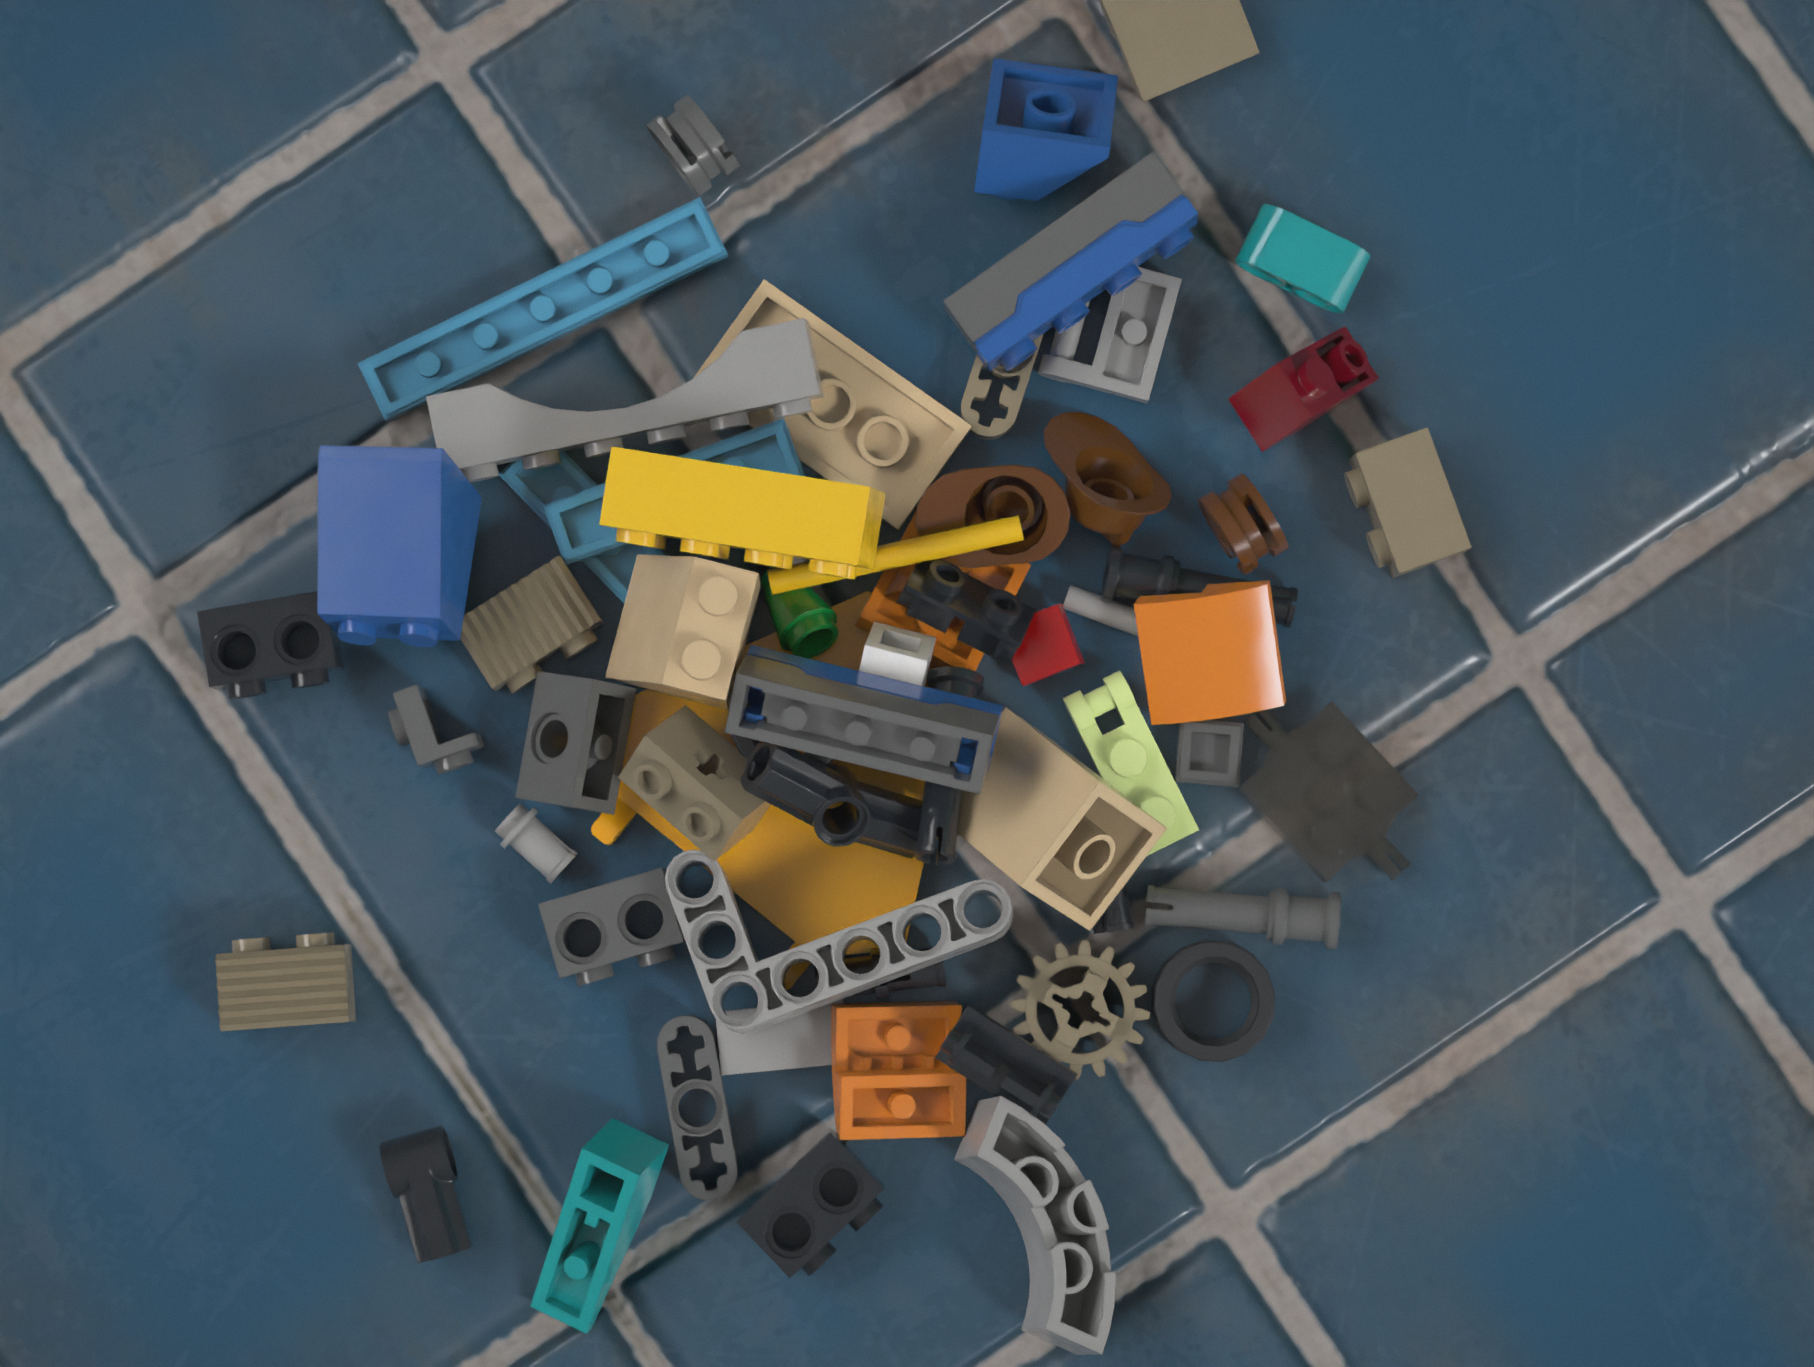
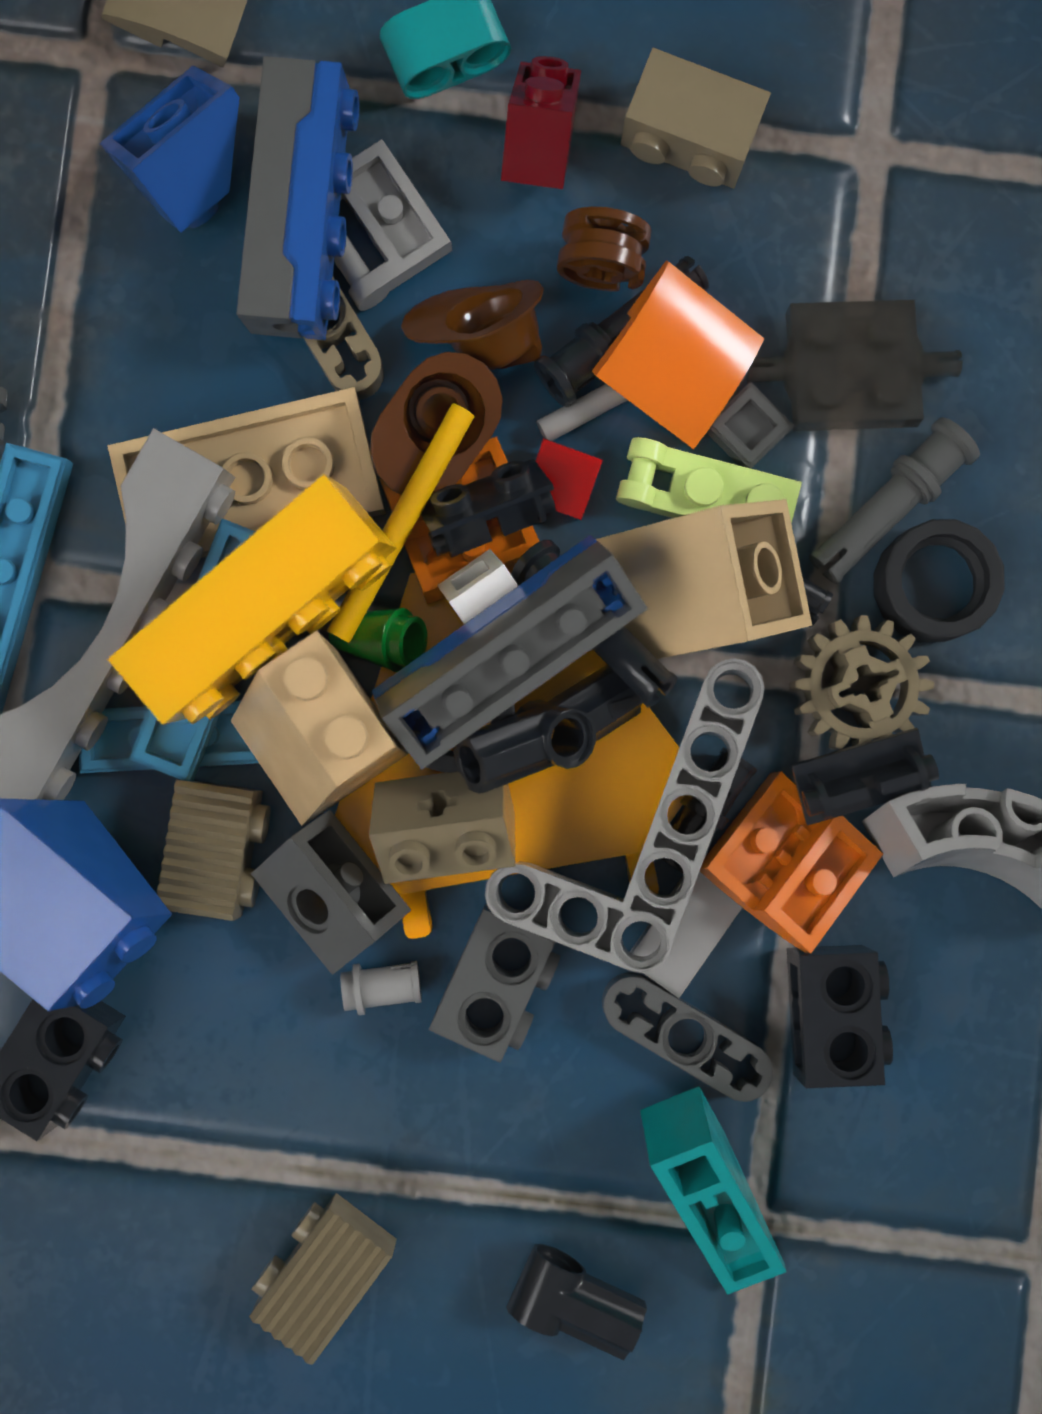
camera: 55 degrees left, 0 degrees up
dark grey bracket [388,685,484,775] -> none

